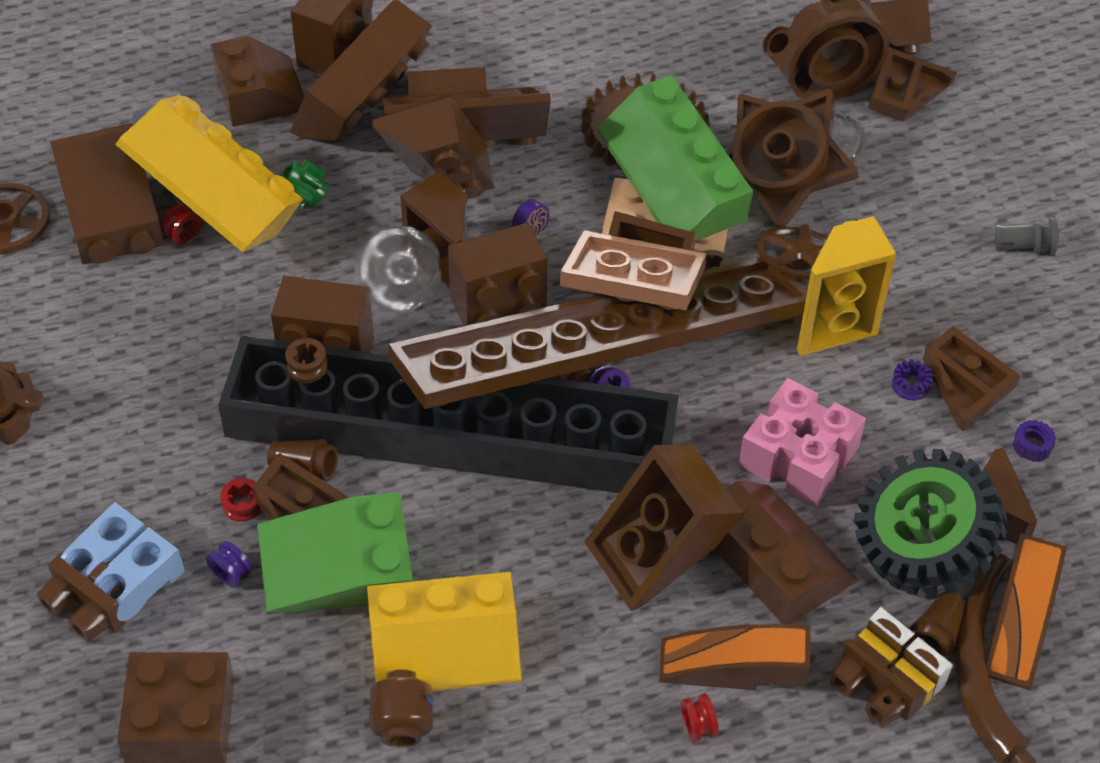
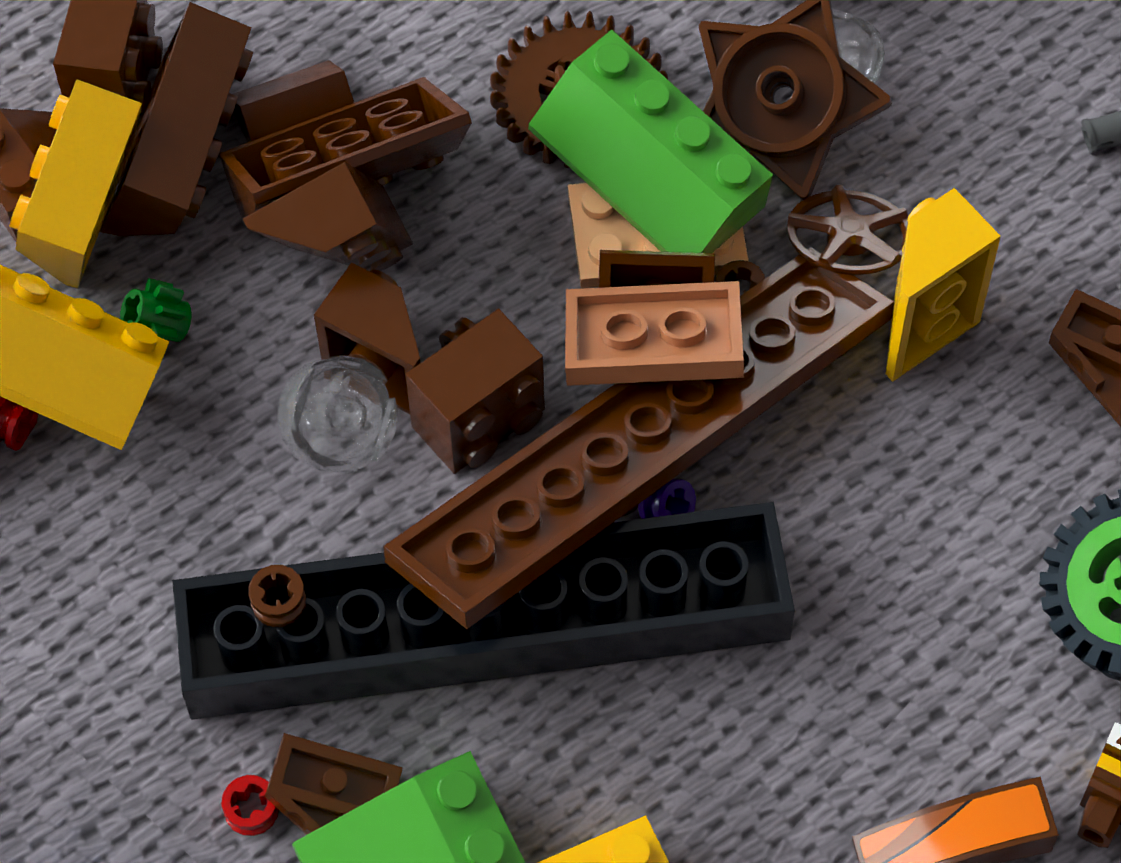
camera: 15 degrees left, 10 degrees up
reddish brown cone [267,439,338,481] -> none
reddish brown brick [271,275,374,353] -> none
dark purple tile [512,199,550,236] -> none
reddish brown slope [585,444,743,611] -> none
reddish brown slope [714,481,858,625] -> none
bright pink brick [738,378,866,508] -> none
dark purple bush [892,359,933,401] -> none
none -> yellow slope [9,79,142,288]

